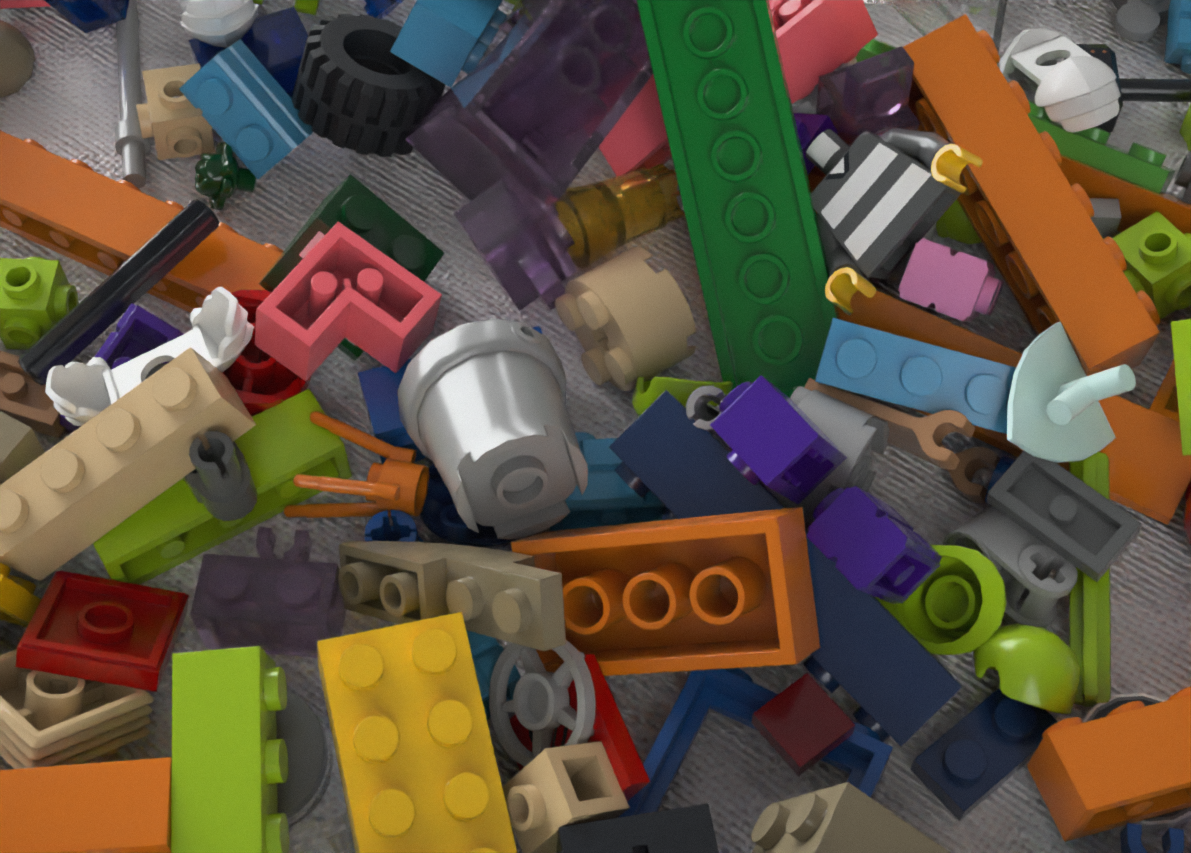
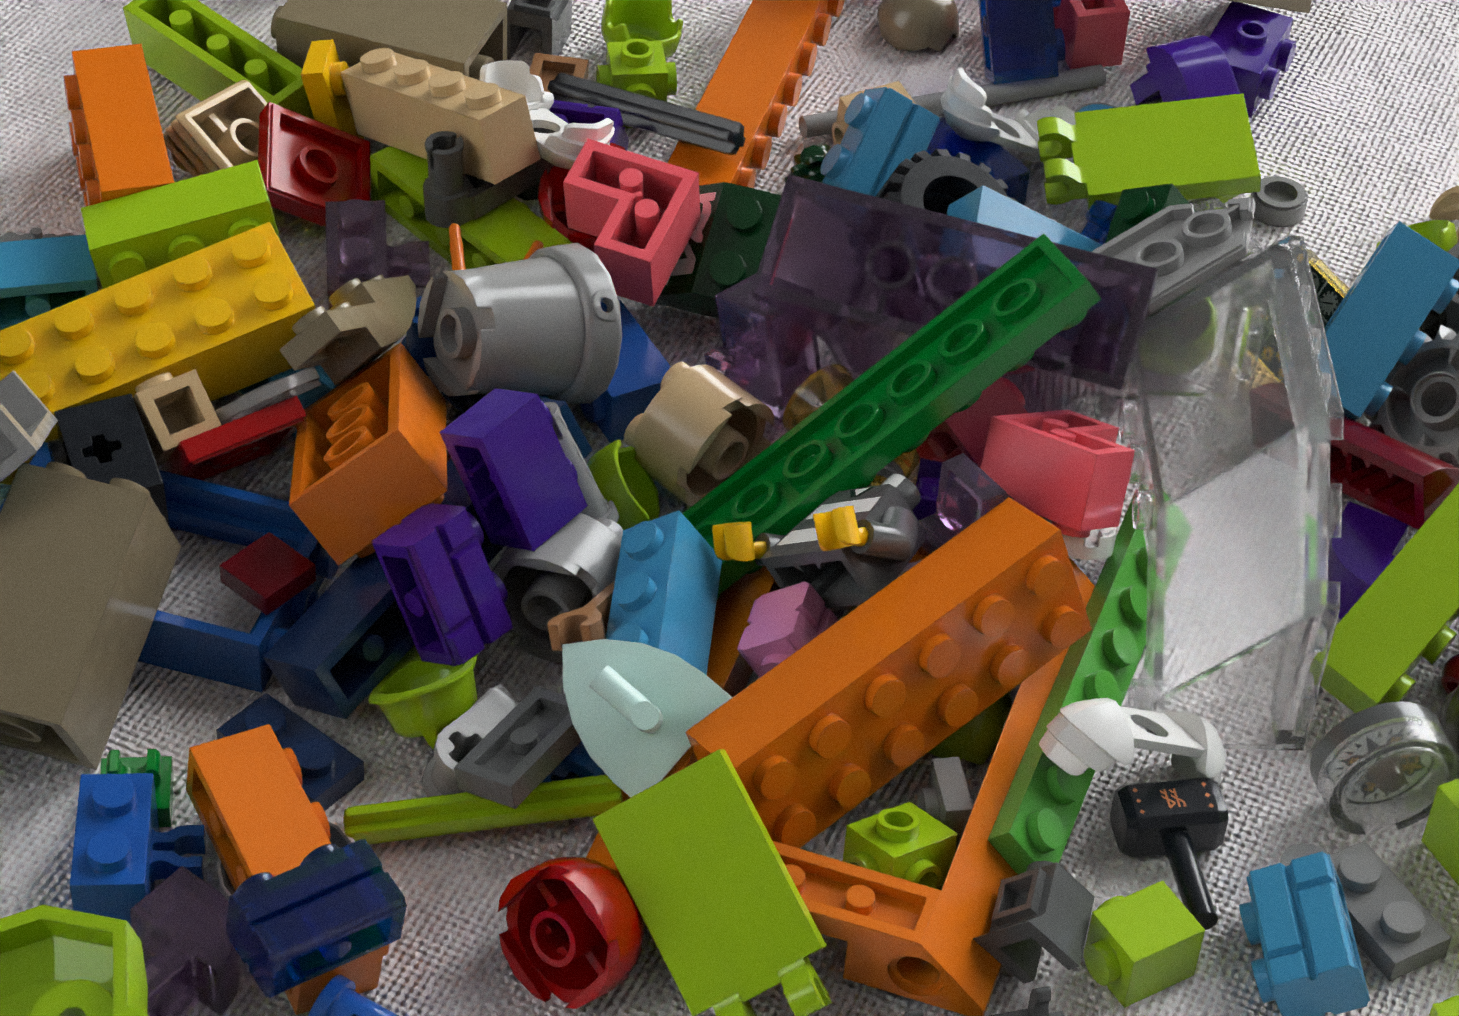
camera: 75 degrees right, 15 degrees down
lime hair [973,624,1080,715] -> none

